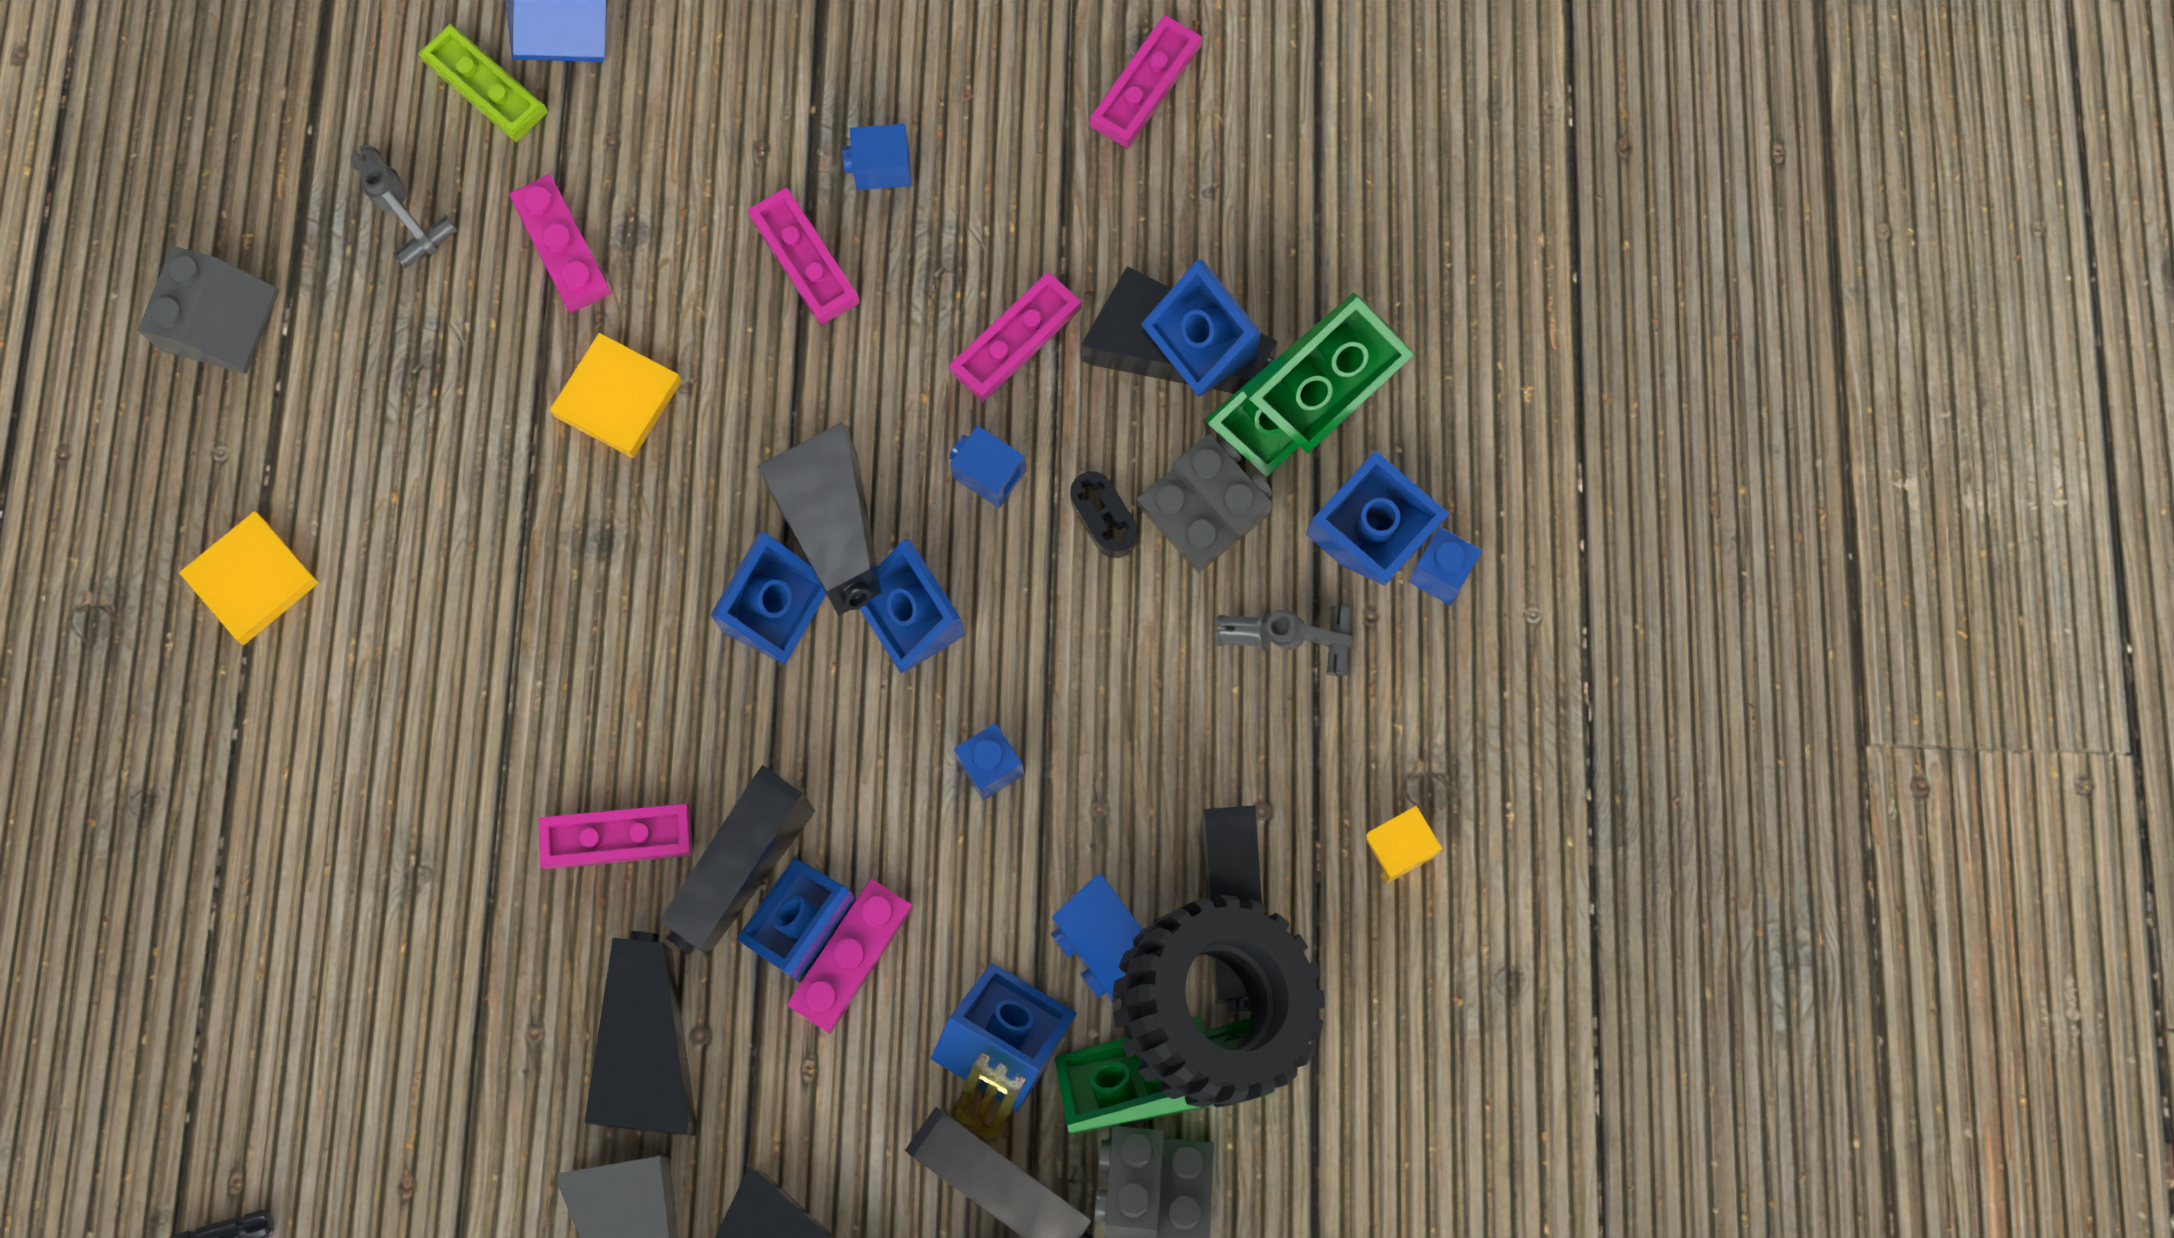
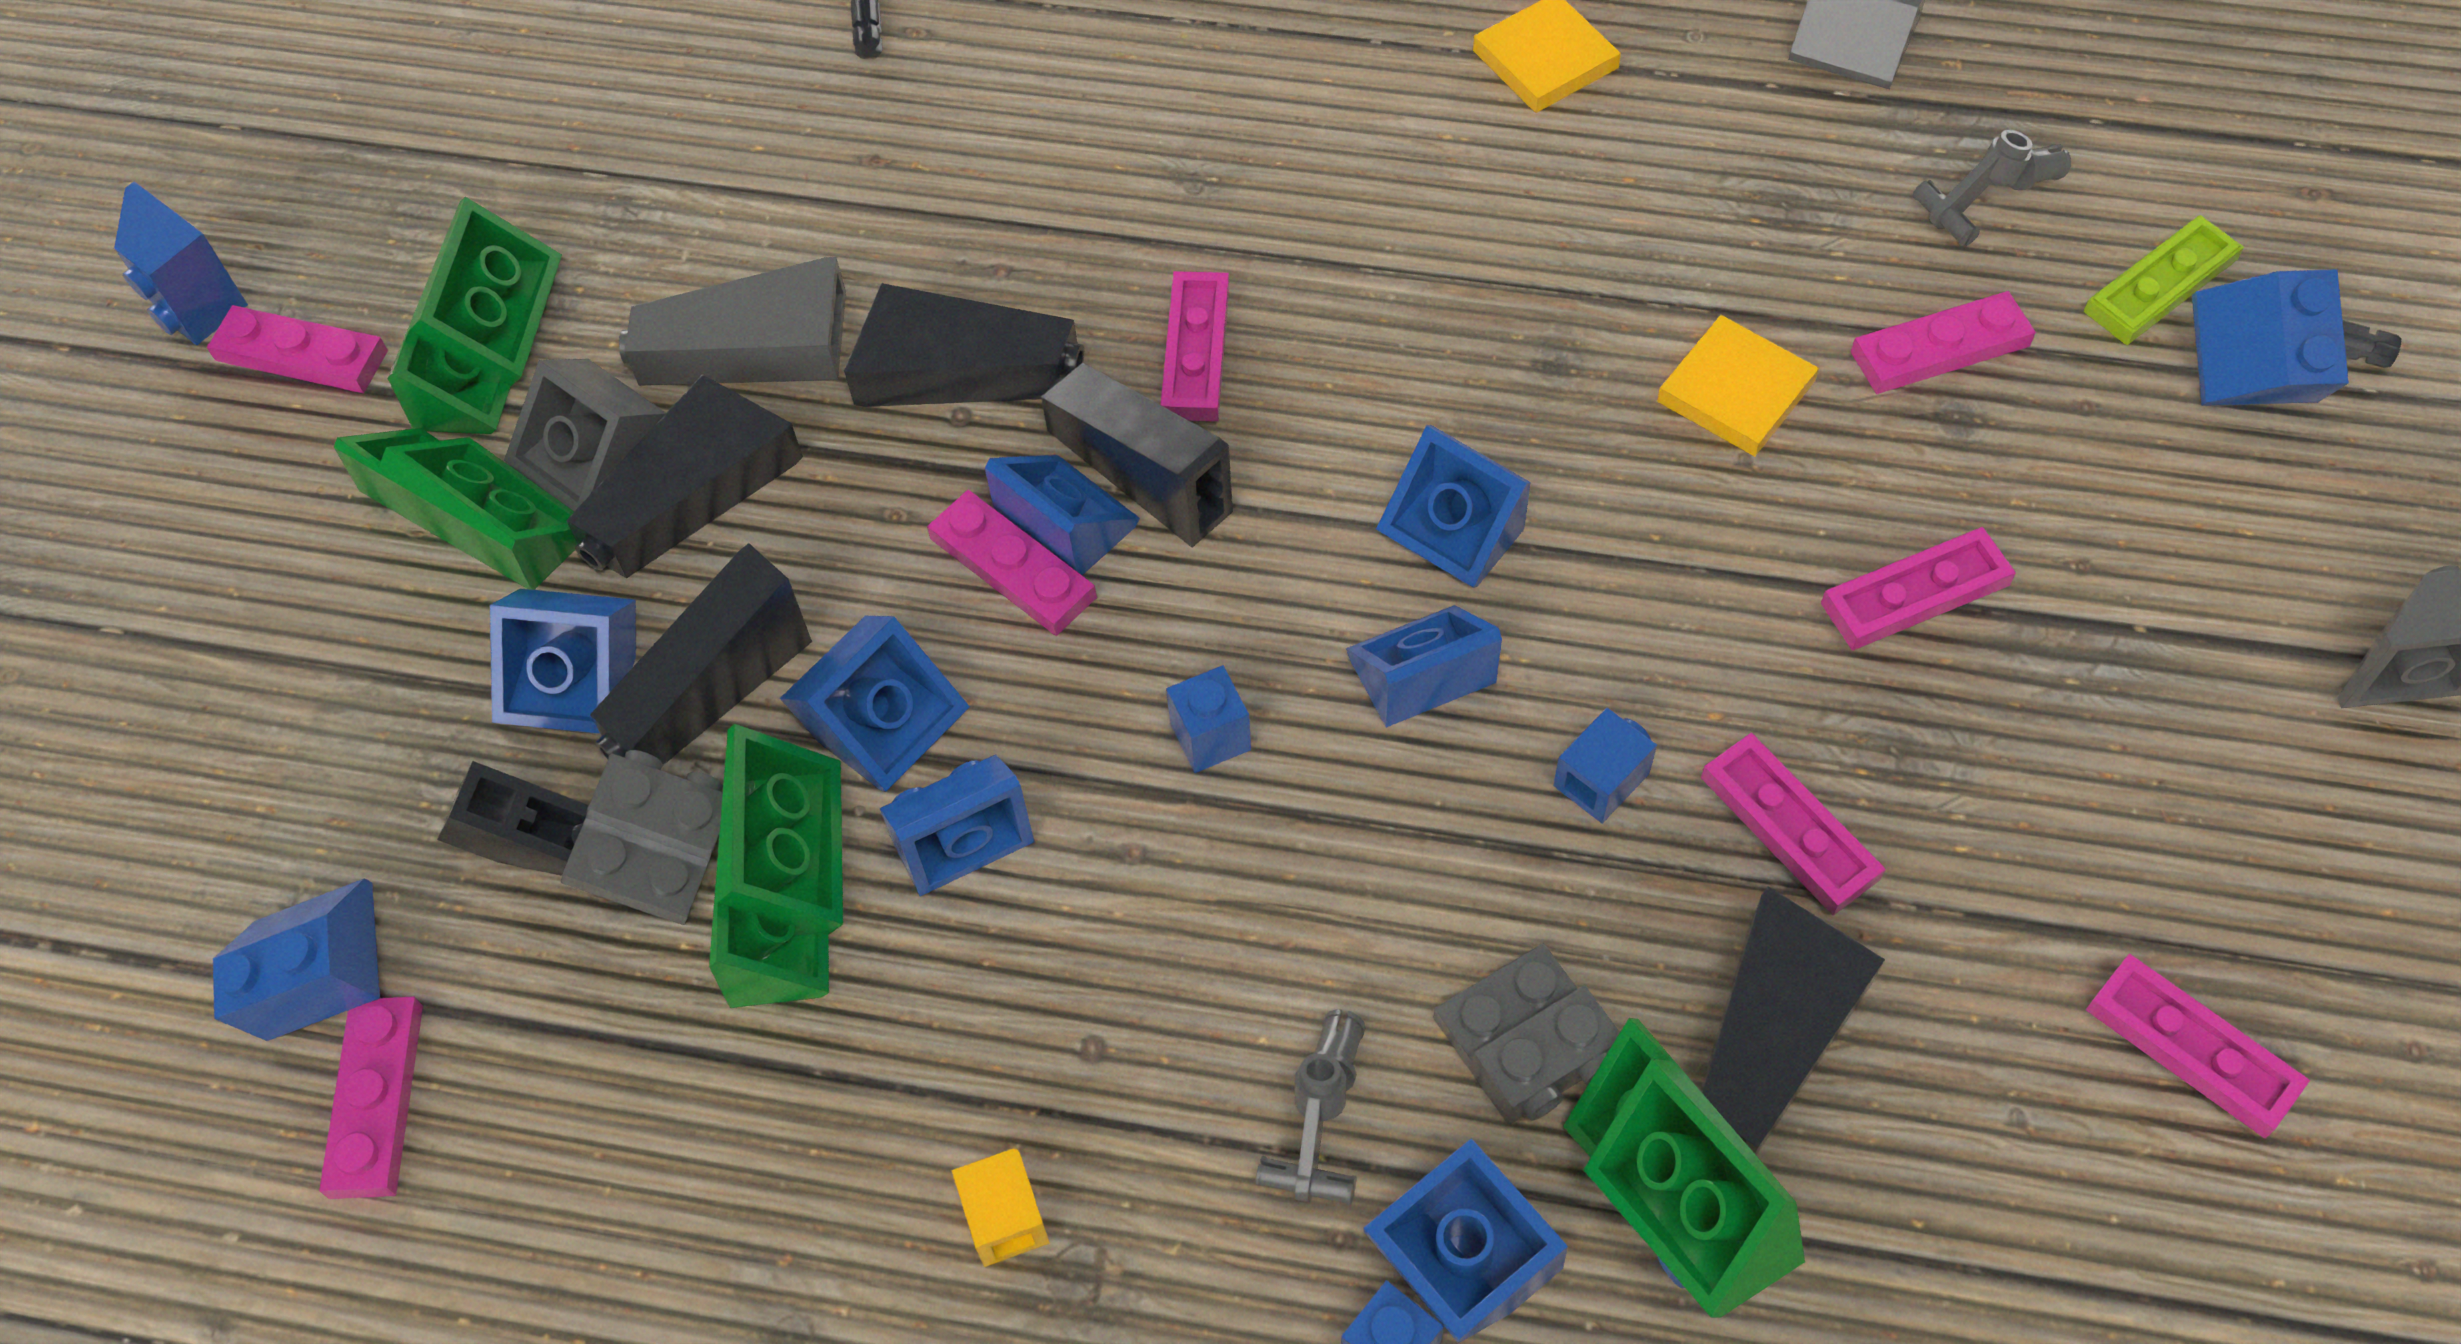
camera: 100 degrees right, 15 degrees down
black slope [757,422,882,616] -> none
blue brick [843,124,912,190] -> none
clear yellow tile [952,1052,1027,1143] -> none
black beam [1070,471,1137,558] -> none
black tyre [1112,895,1325,1108] -> none
blue slope [1141,259,1261,396] -> none
black slope [1200,805,1262,1012] -> none

